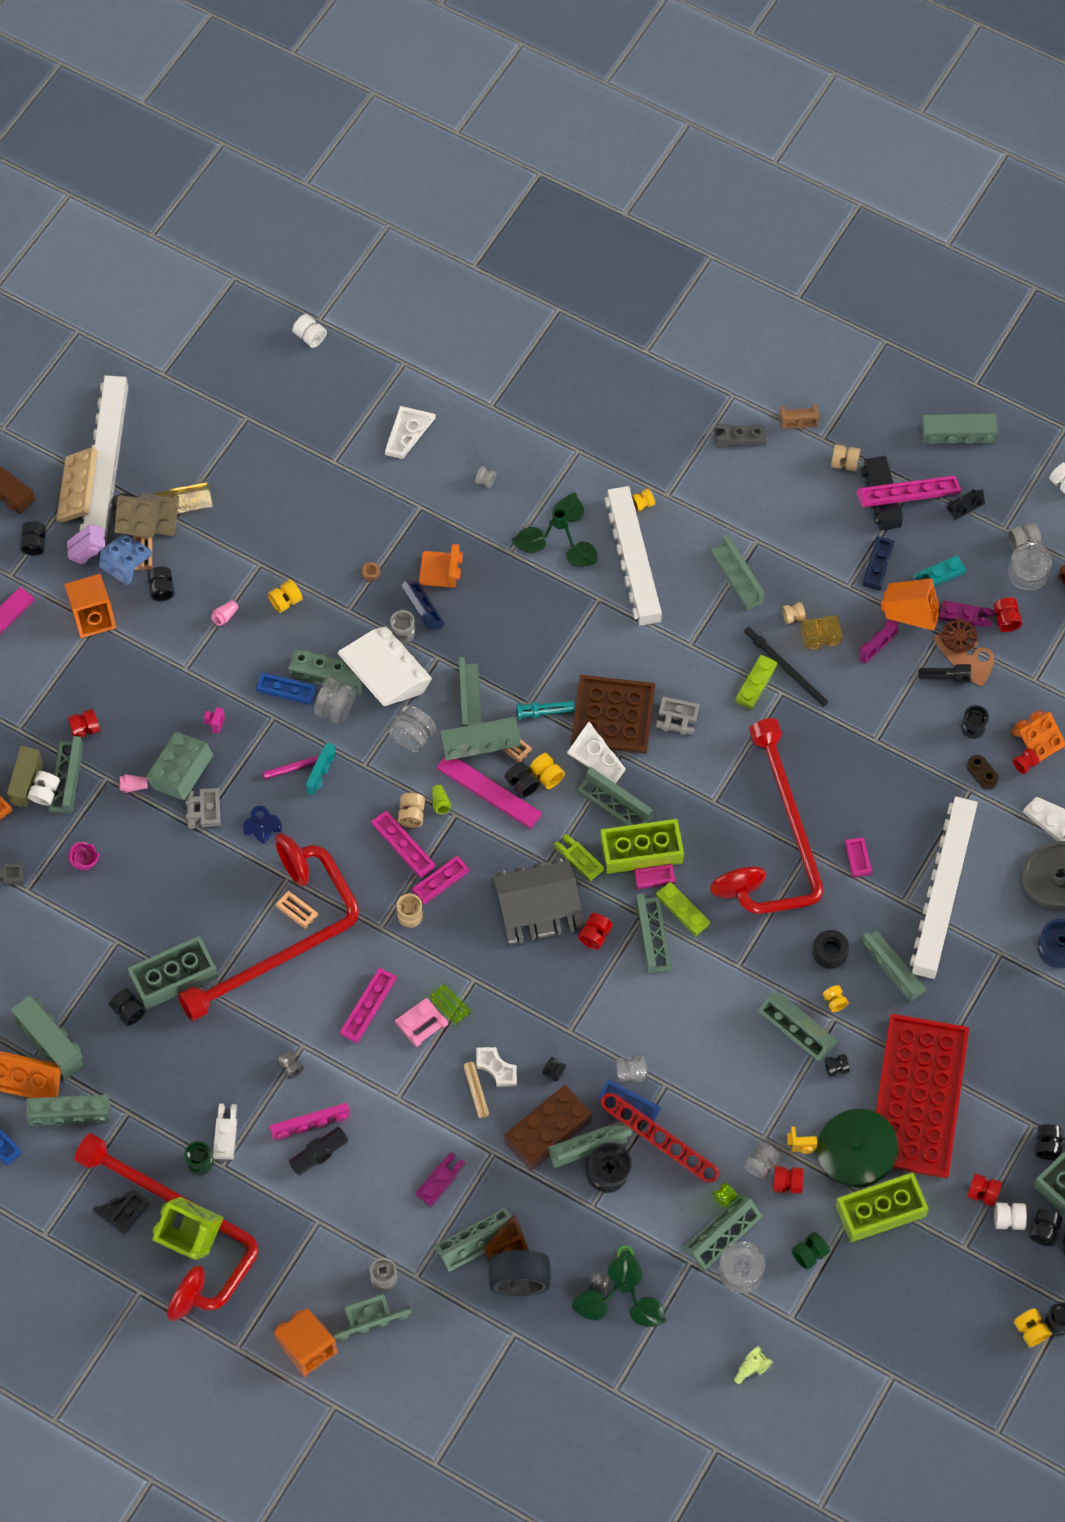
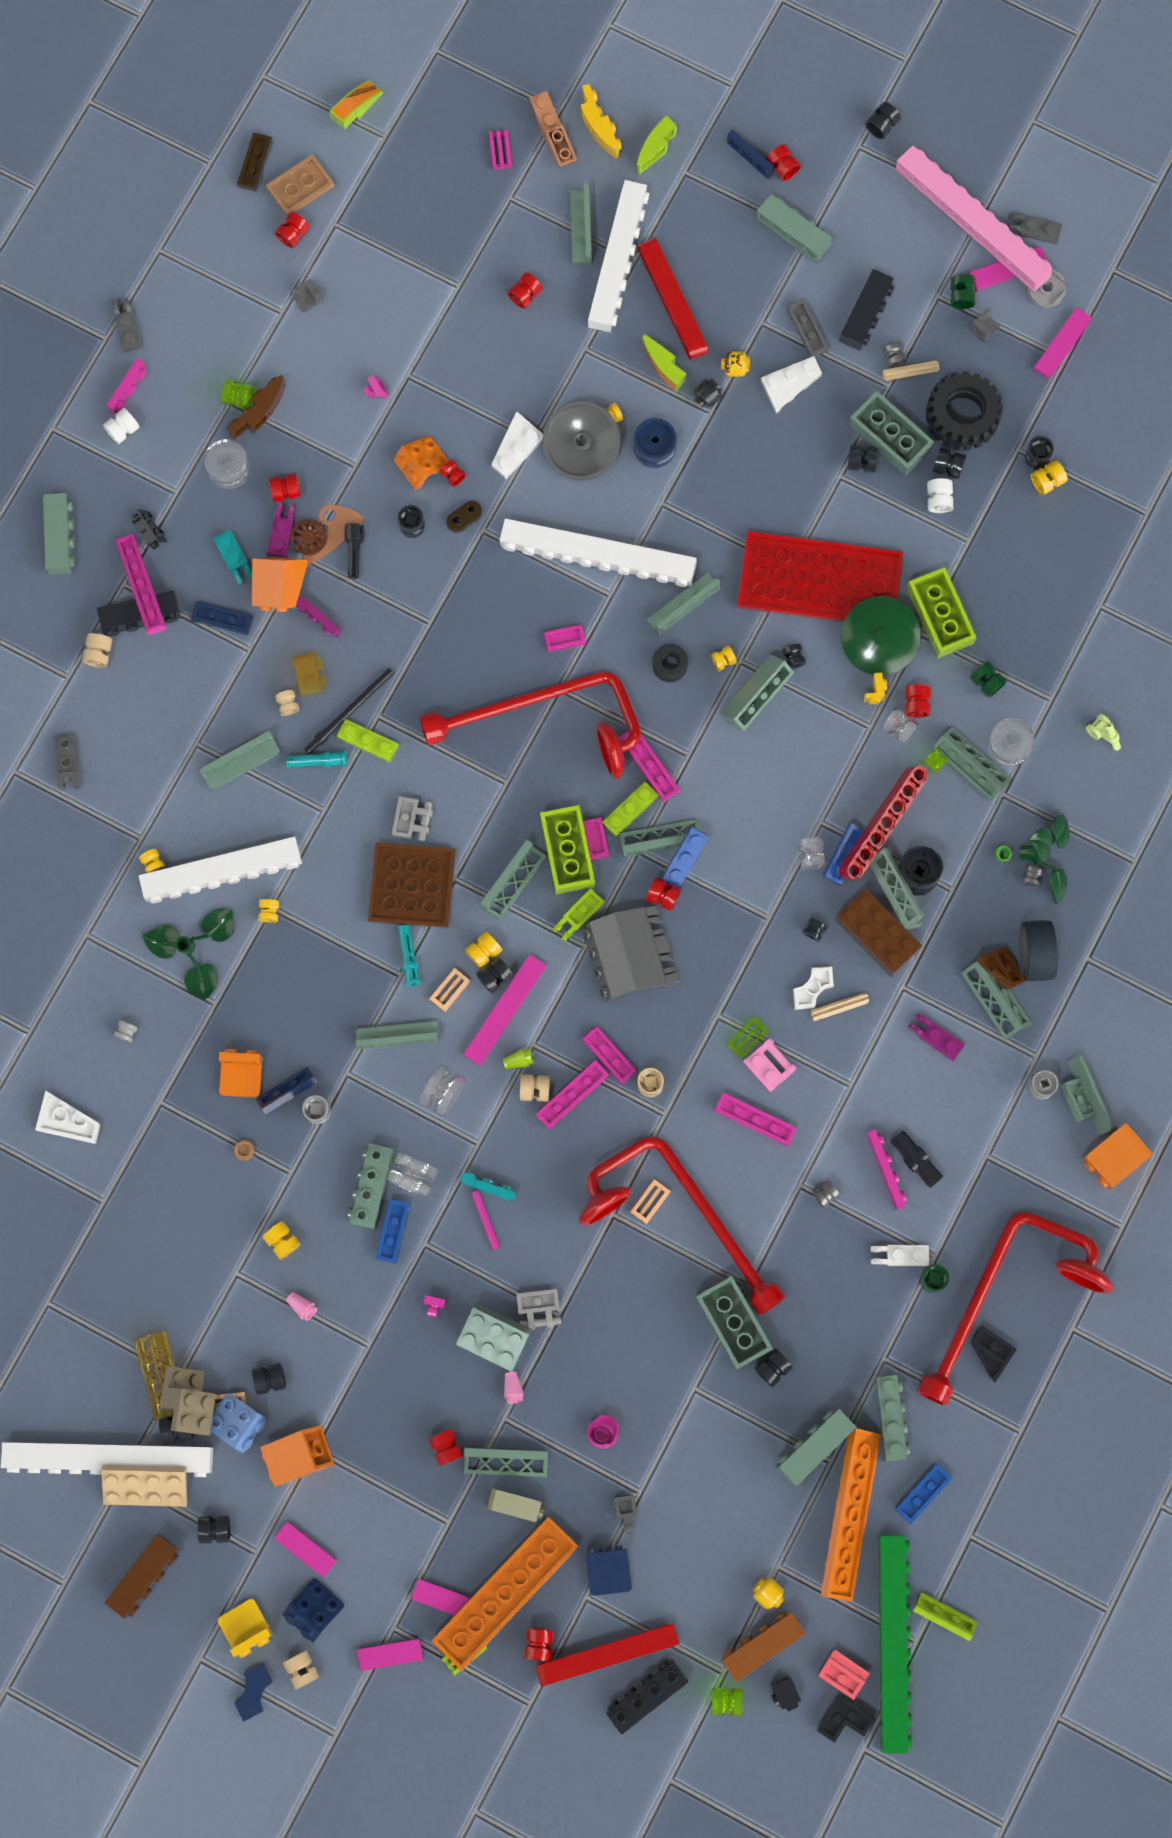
camera: 90 degrees left, 15 degrees up
white wheel [27,771,60,806] -> none
lavender brick [67,524,105,564] -> none
lime container [152,1197,224,1261] -> none
clear blue plate [243,806,282,844] -> none
white slope [338,626,432,706] -> none
sand green brick [440,717,521,760] -> none
white wing [567,722,626,784] -> none
medium nougat hinge [780,404,819,429] -> none
red wheel [967,1173,1002,1207] -> none
light grey wheel [1008,522,1041,552] -> none
none -> yellow wheel [258,899,279,923]
none -> teal pin [286,749,347,768]
none -> dark pink plate [619,731,680,803]
none -> plate [662,826,709,887]

